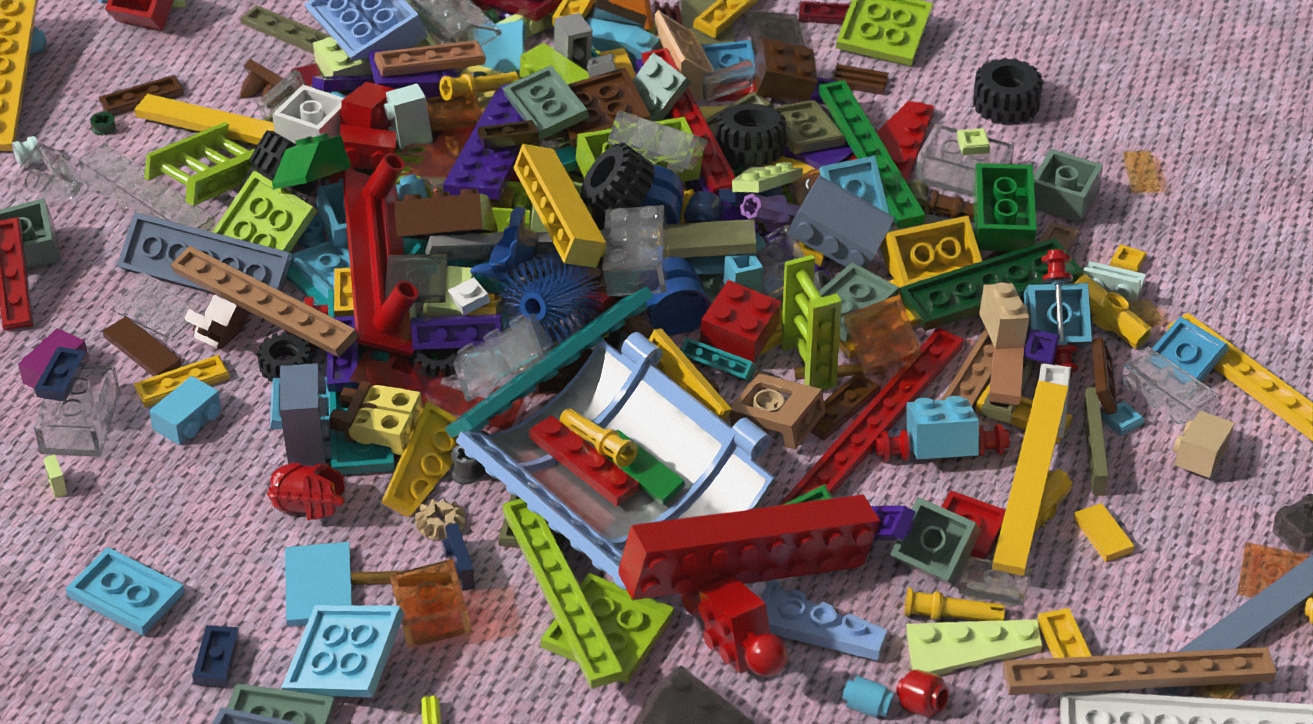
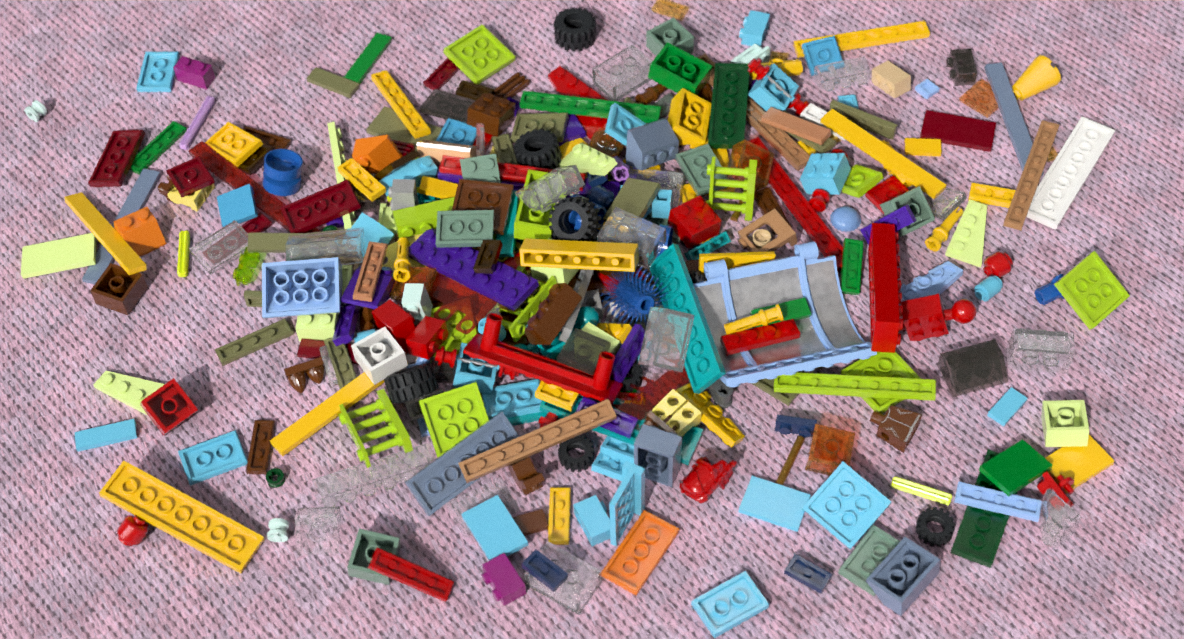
camera: 60 degrees left, 10 degrees up
yellowish green tile [44,454,67,498] -> none
green slope [272,132,351,189] -> none
tan gear [415,497,466,540] -> none
white plate [448,277,490,315] -> none
hair [470,207,538,282] -> none
light grey tile [587,53,616,77] -> none
yellowish green tile [957,128,991,156] -> none
tan brick [979,283,1029,349] -> none
dark purple tile [1023,329,1061,365] -> none
reddish brown tile [1091,337,1118,415] -> none
yellow tile [1110,244,1147,272] -> none
none -> medium azure tile [178,430,247,486]
none -> dark brown plate [455,80,494,102]
none -> medium azure tile [461,495,528,561]
none -> orange tile [600,510,680,596]
none -> medium azure fence [609,461,645,546]
none -> medium azure brick [739,10,770,47]
none -> medium blue hat [830,206,861,232]
none -> lime plate [841,164,883,198]
none -> reddish brown torso [870,406,922,453]
none -> light blue tile [915,79,940,99]
none -> dark red tile [920,110,996,152]

